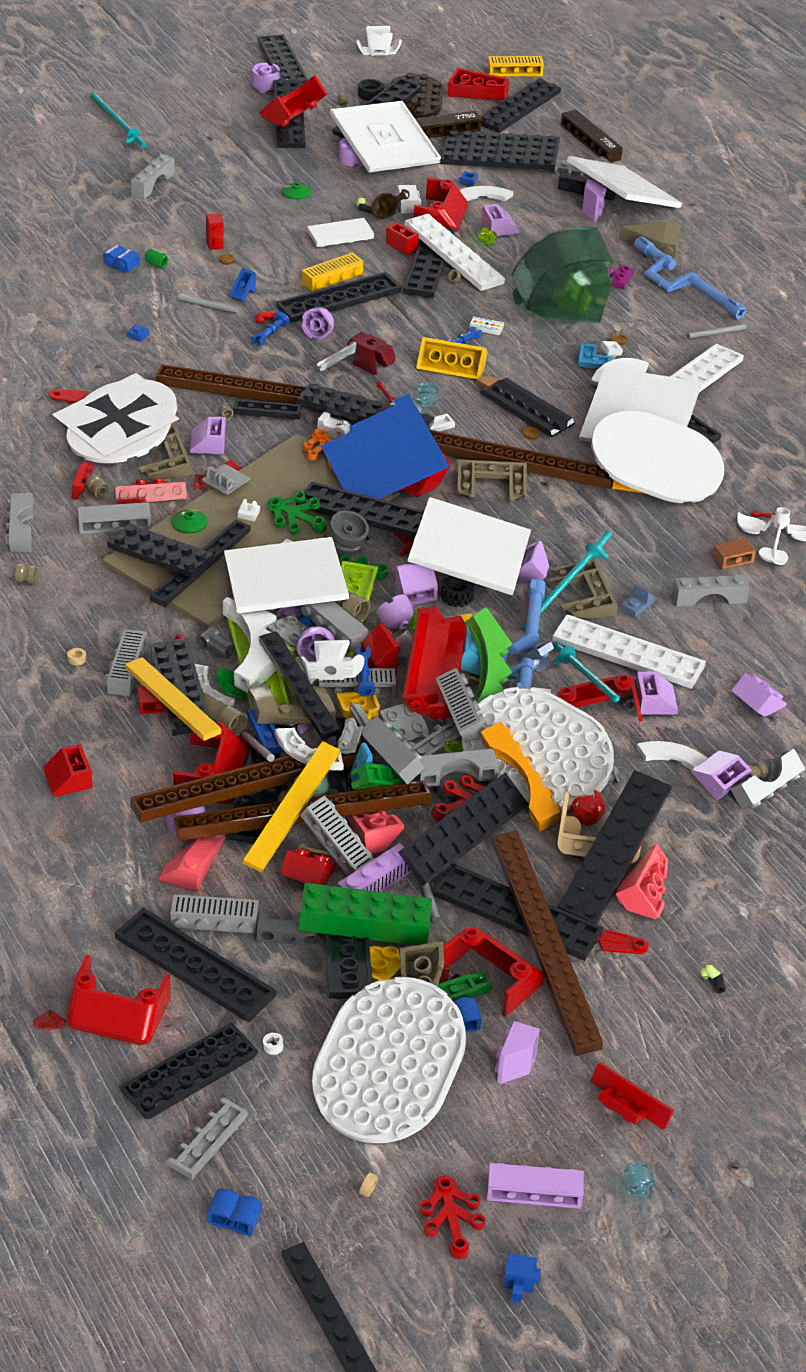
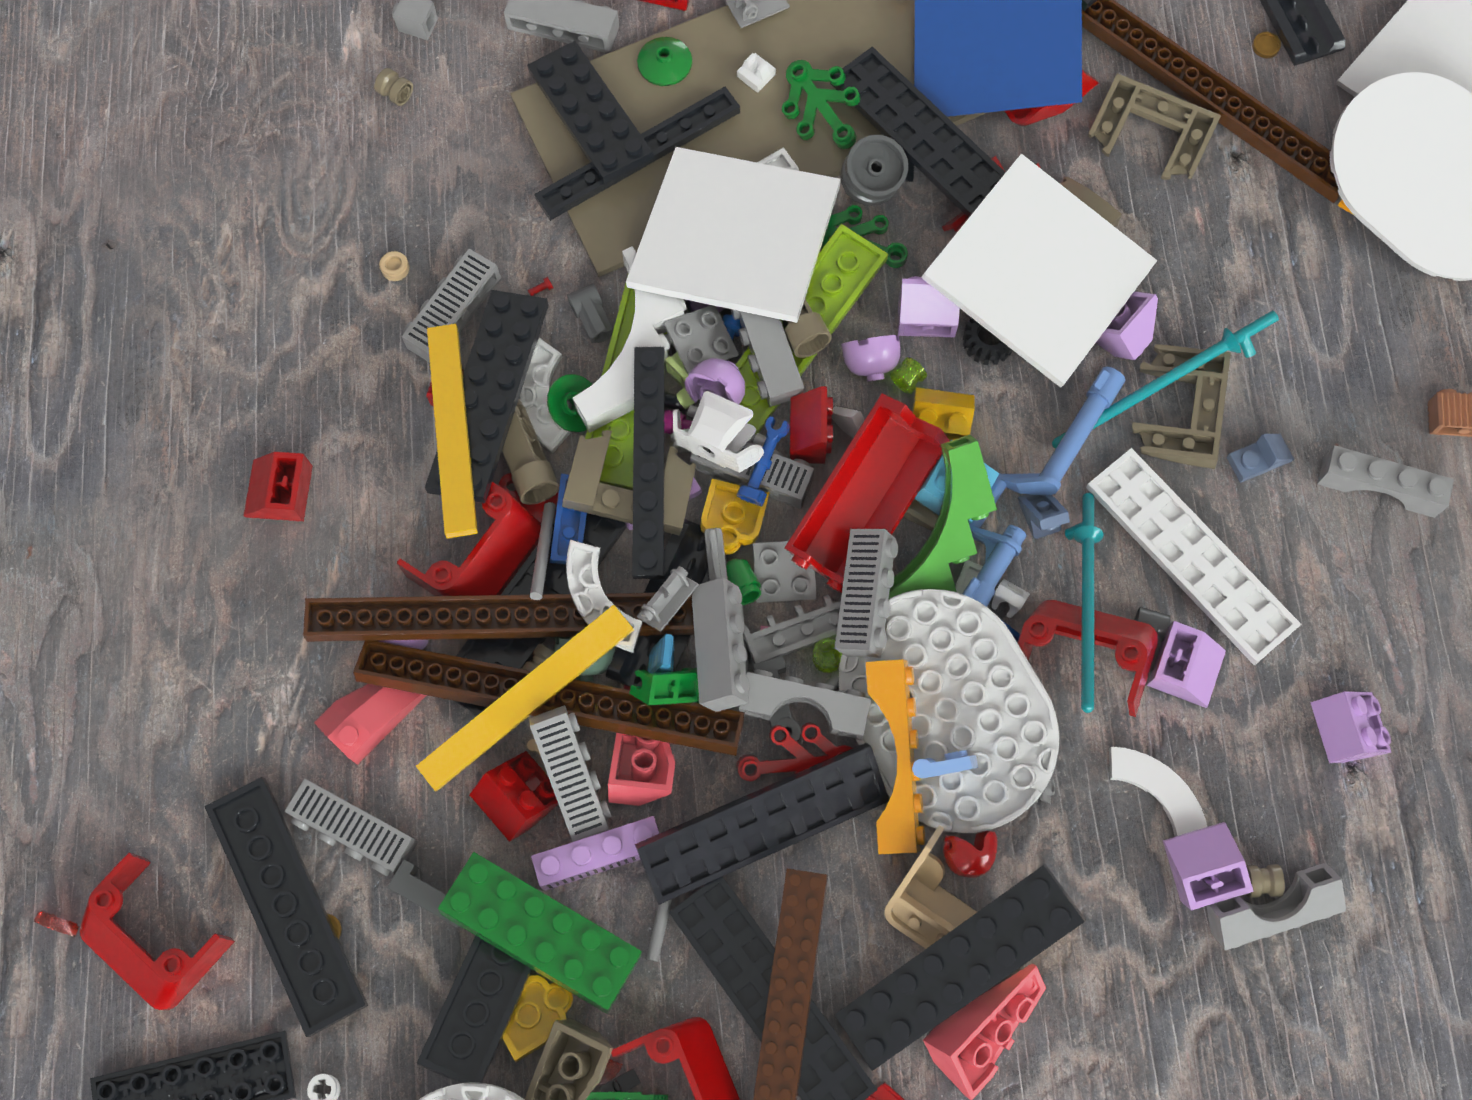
camera: 30 degrees right, 30 degrees up
none -> light blue plate [912,750,978,778]

